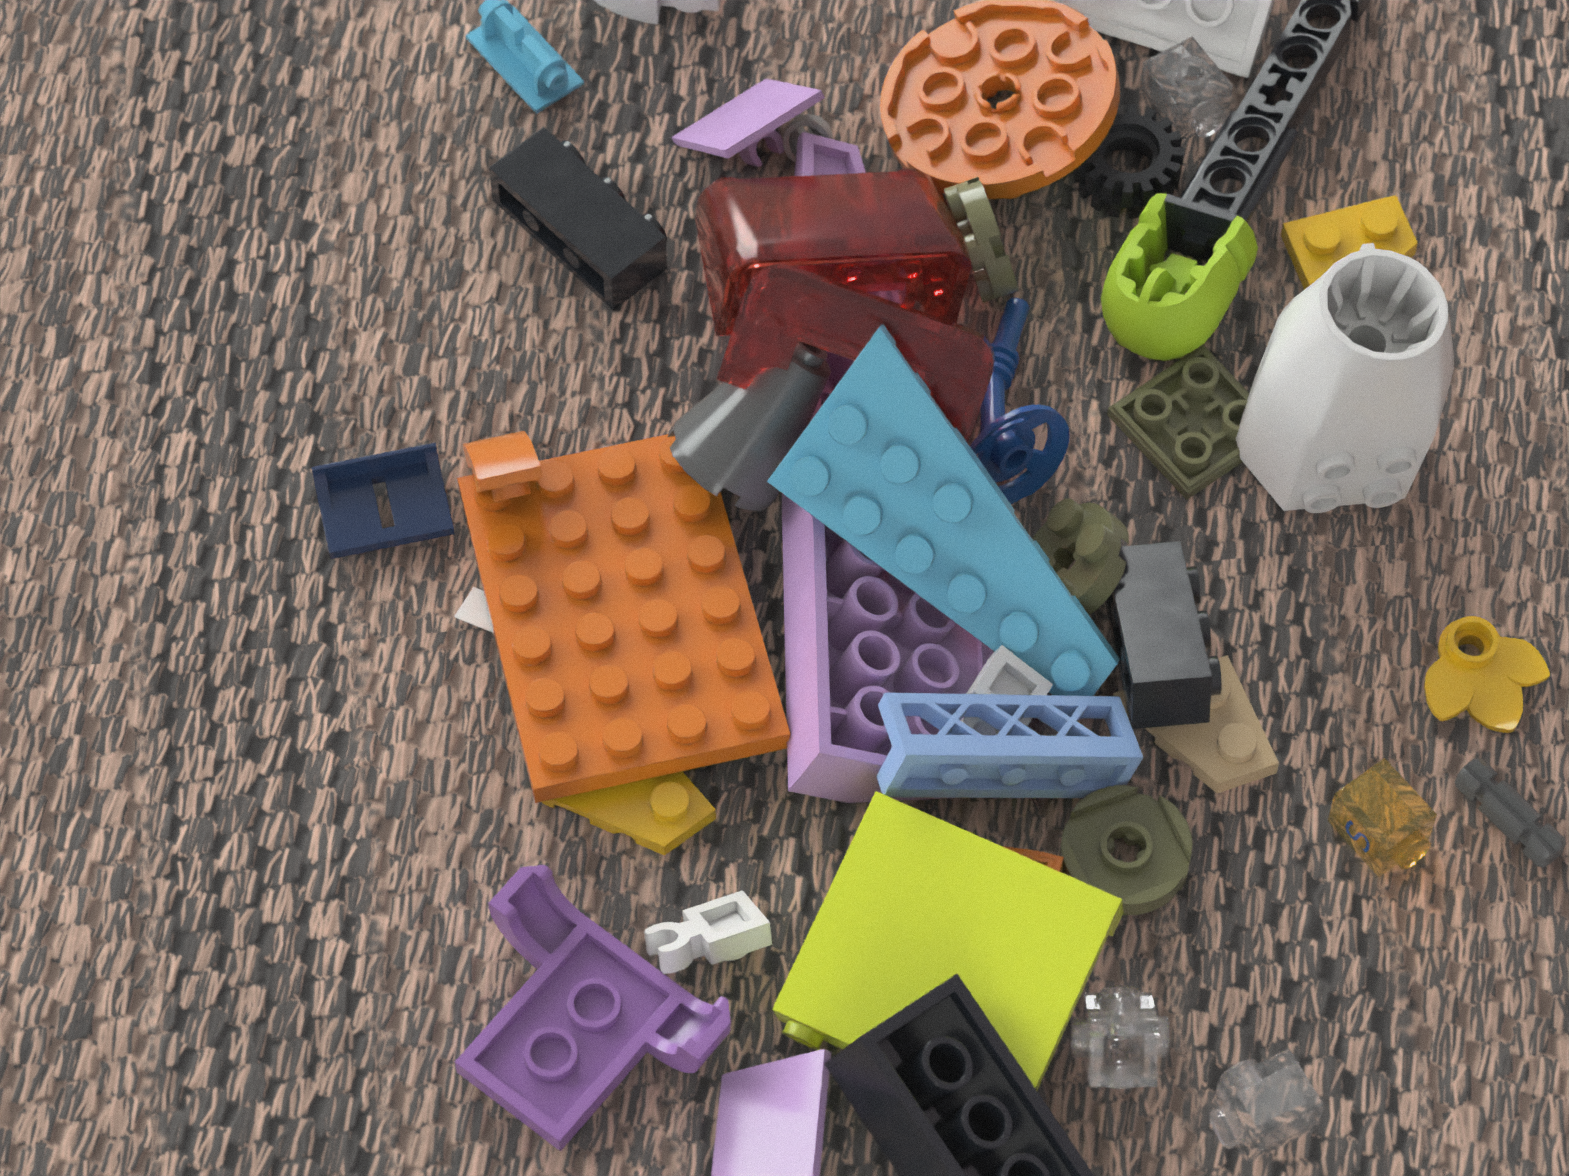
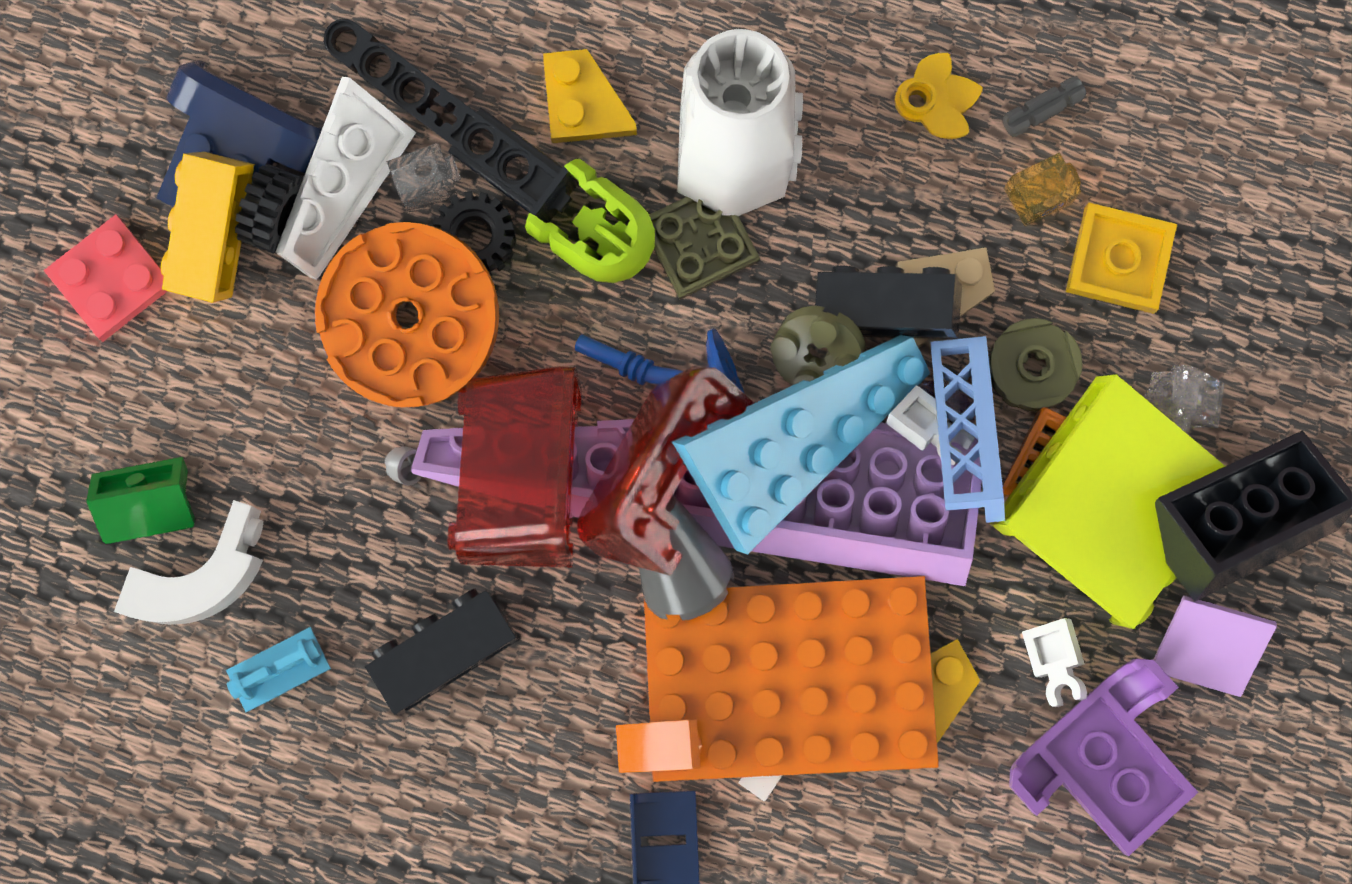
camera: 80 degrees left, 20 degrees up
lavender piece [671,79,825,167] -> none
olive plate [944,177,1019,303] -> none
clear brick [1210,1049,1324,1164] -> none
none -> yellow plate [1066,203,1177,314]

